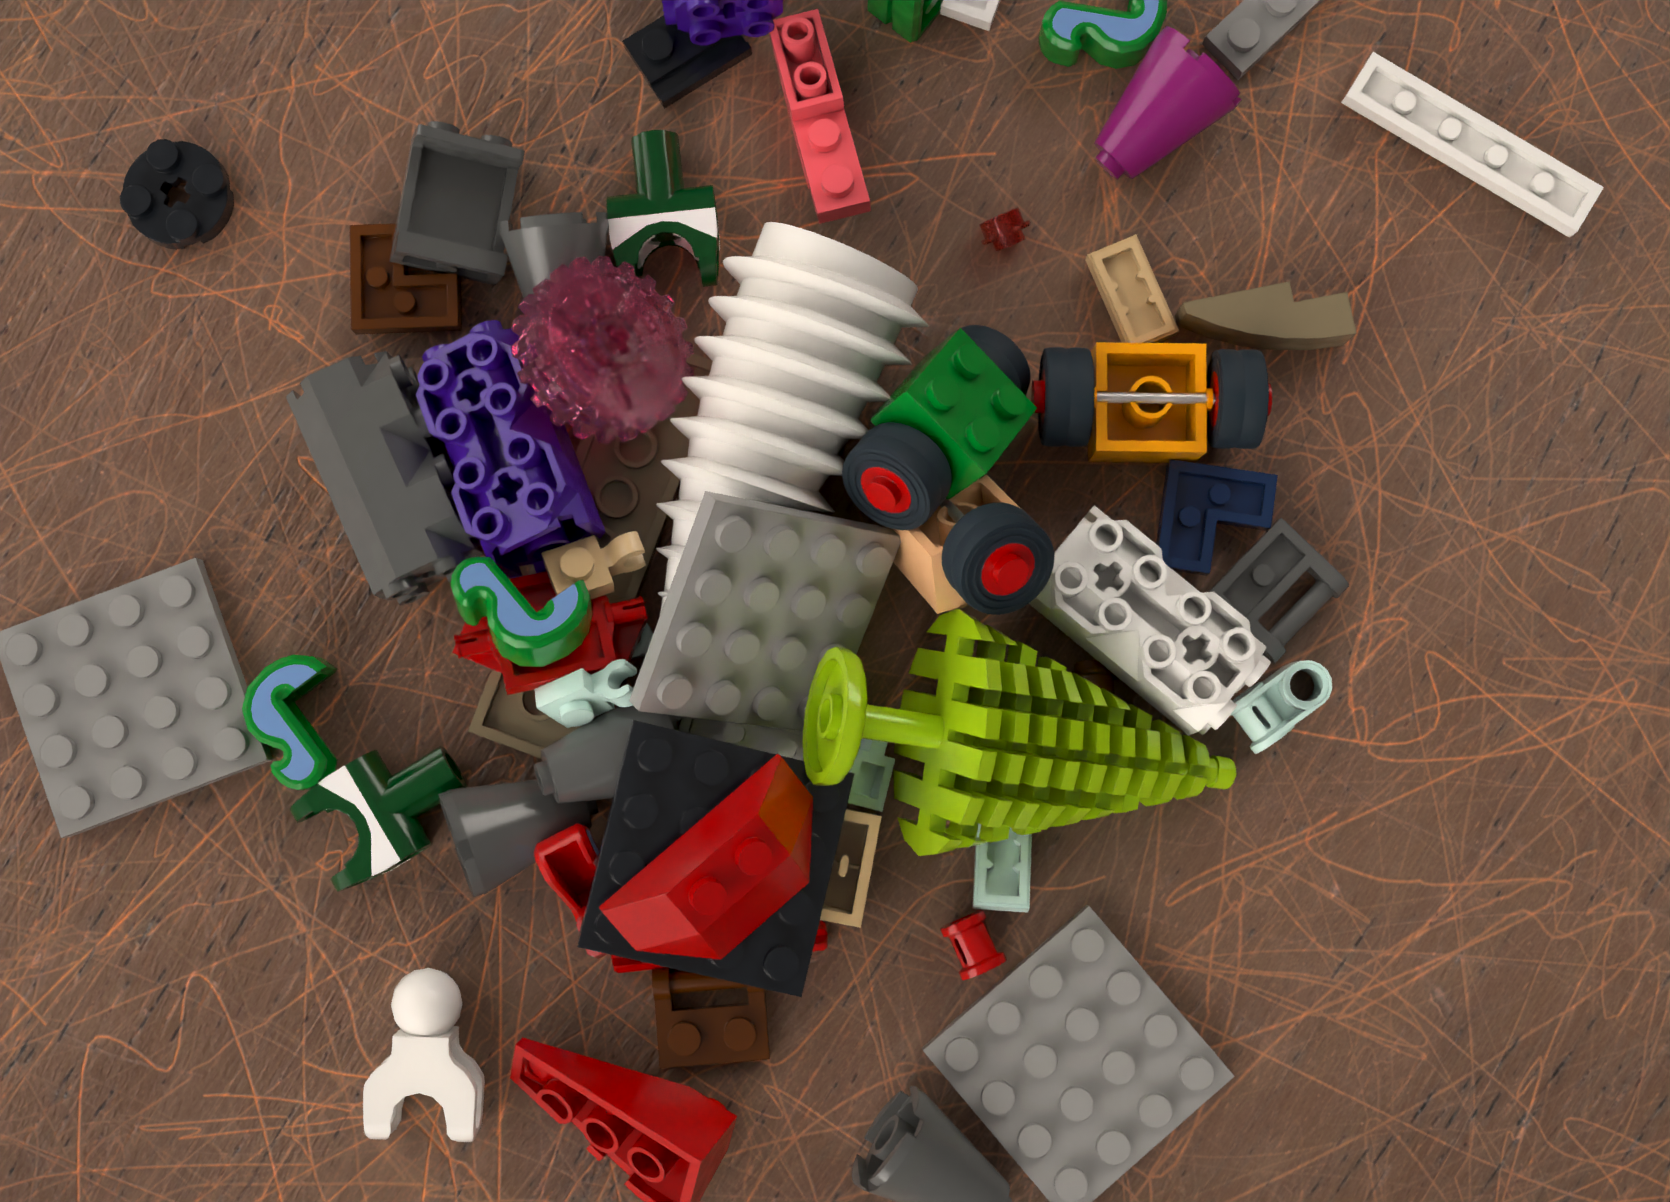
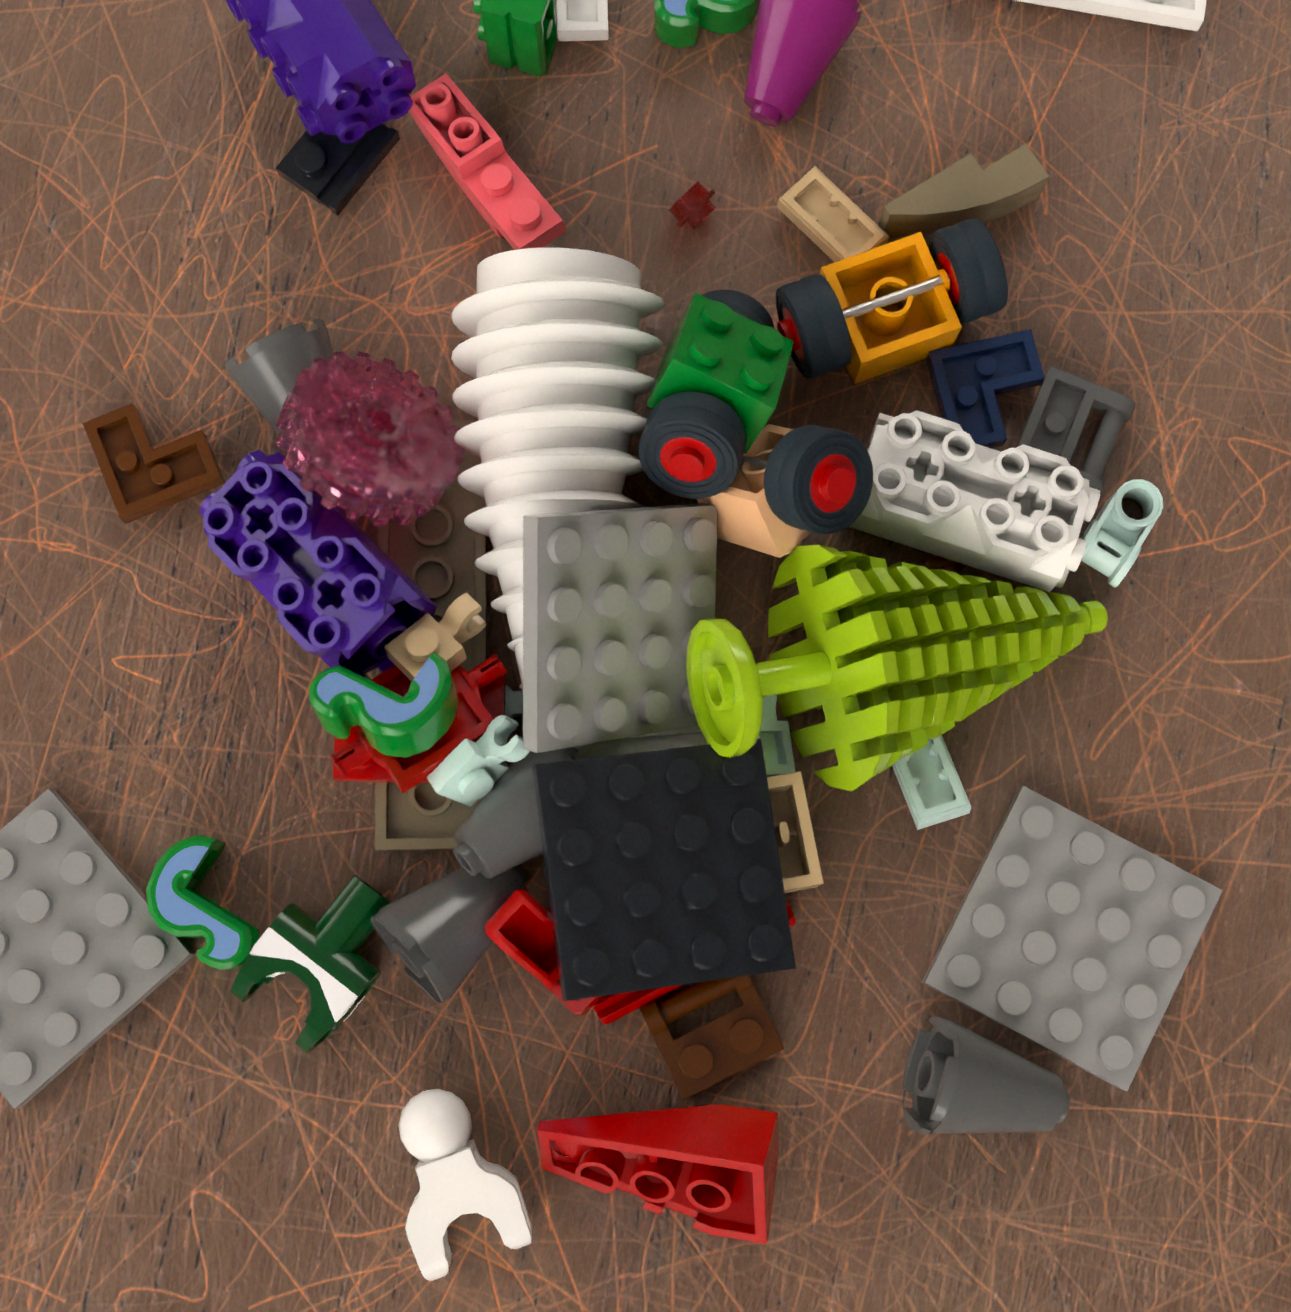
camera: 25 degrees left, 5 degrees down
dark grey brick [286,351,483,605] -> none
dark grey panel [390,121,525,285] -> none
red wedge [599,753,813,960] -> none
dark green connector [606,130,720,296] -> none
red bush [940,909,1007,980] -> none

